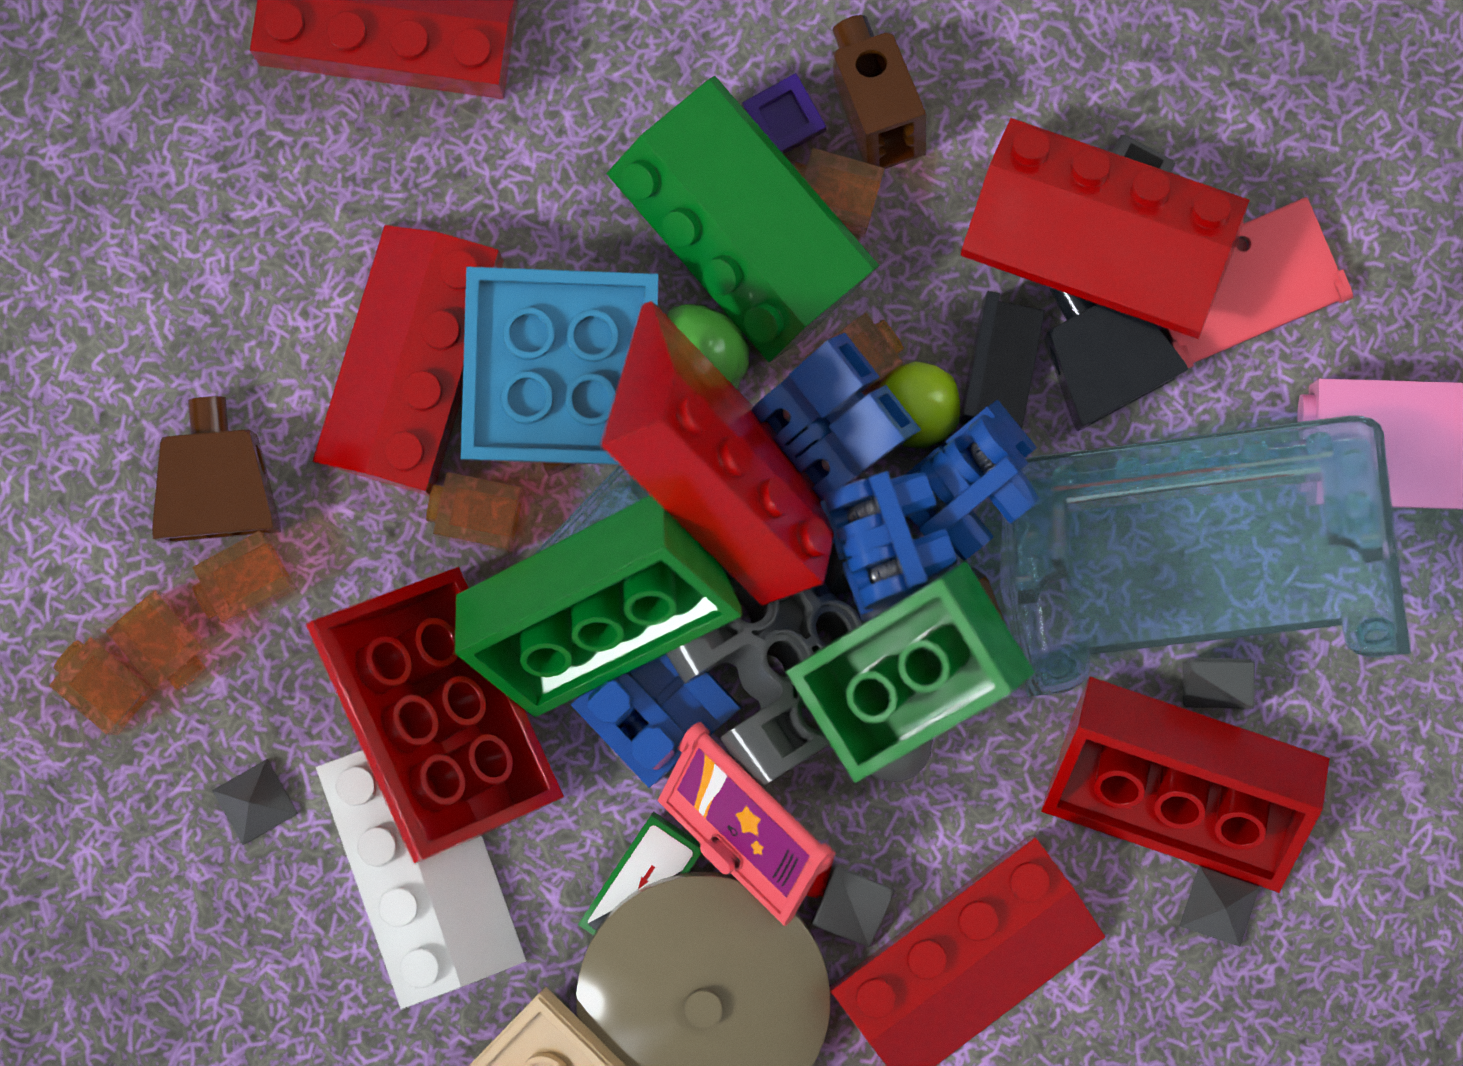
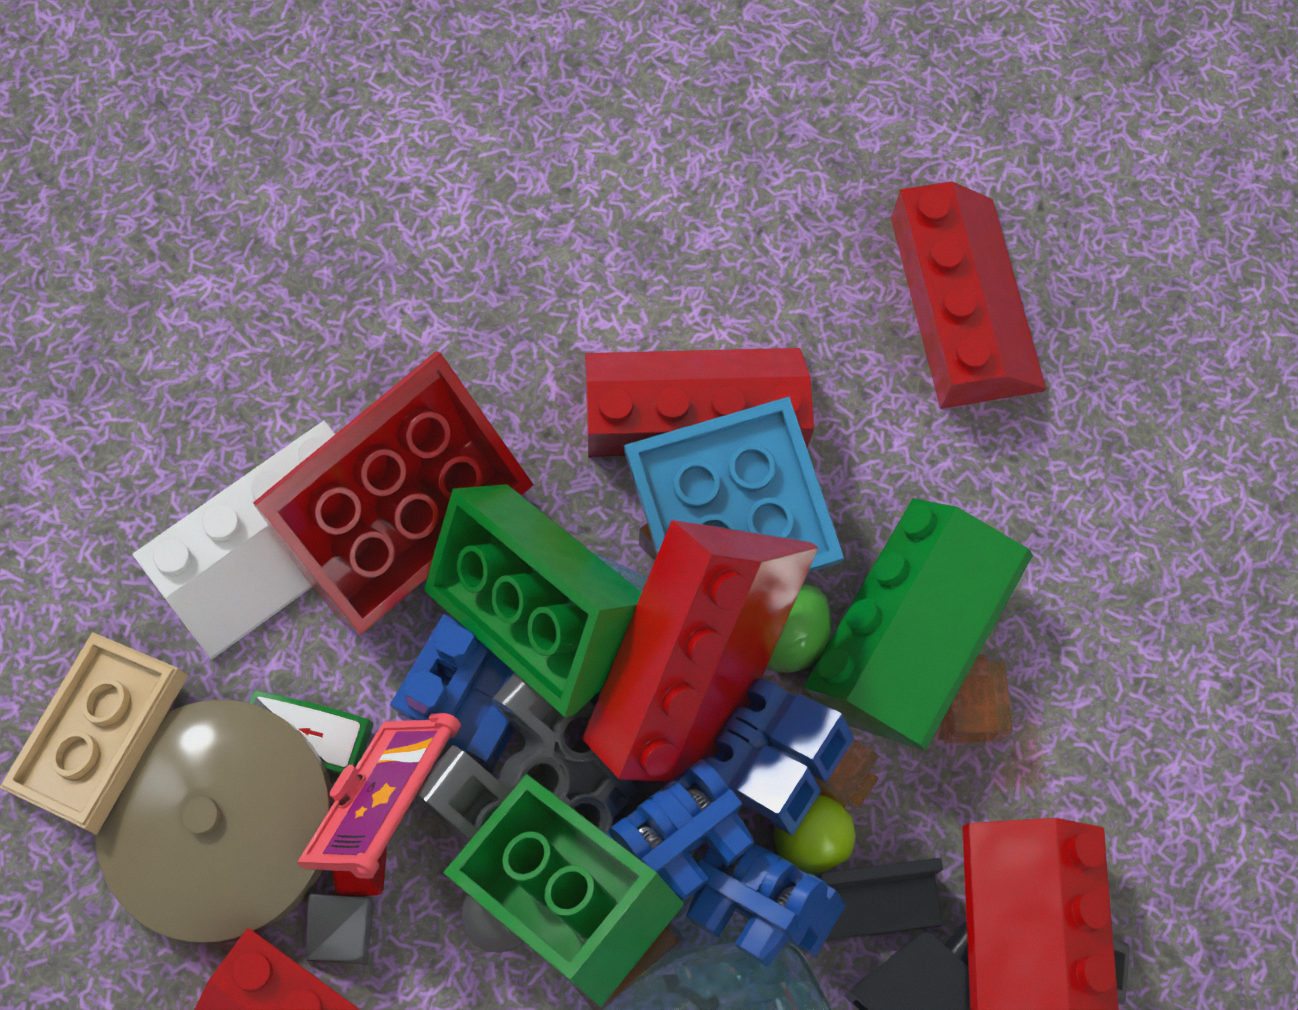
camera: 65 degrees right, 15 degrees down
clear orange brick [49,637,158,735] -> none
clear orange brick [106,590,212,691] -> none
reddish brown torso [152,396,281,543] -> none
clear orange brick [192,531,297,625] -> none
dark grey slope [212,759,298,845] -> none
clear orange brick [426,472,525,553] -> none
dark purple plate [742,73,826,154] -> none
reddish brown torso [832,15,926,175] -> none

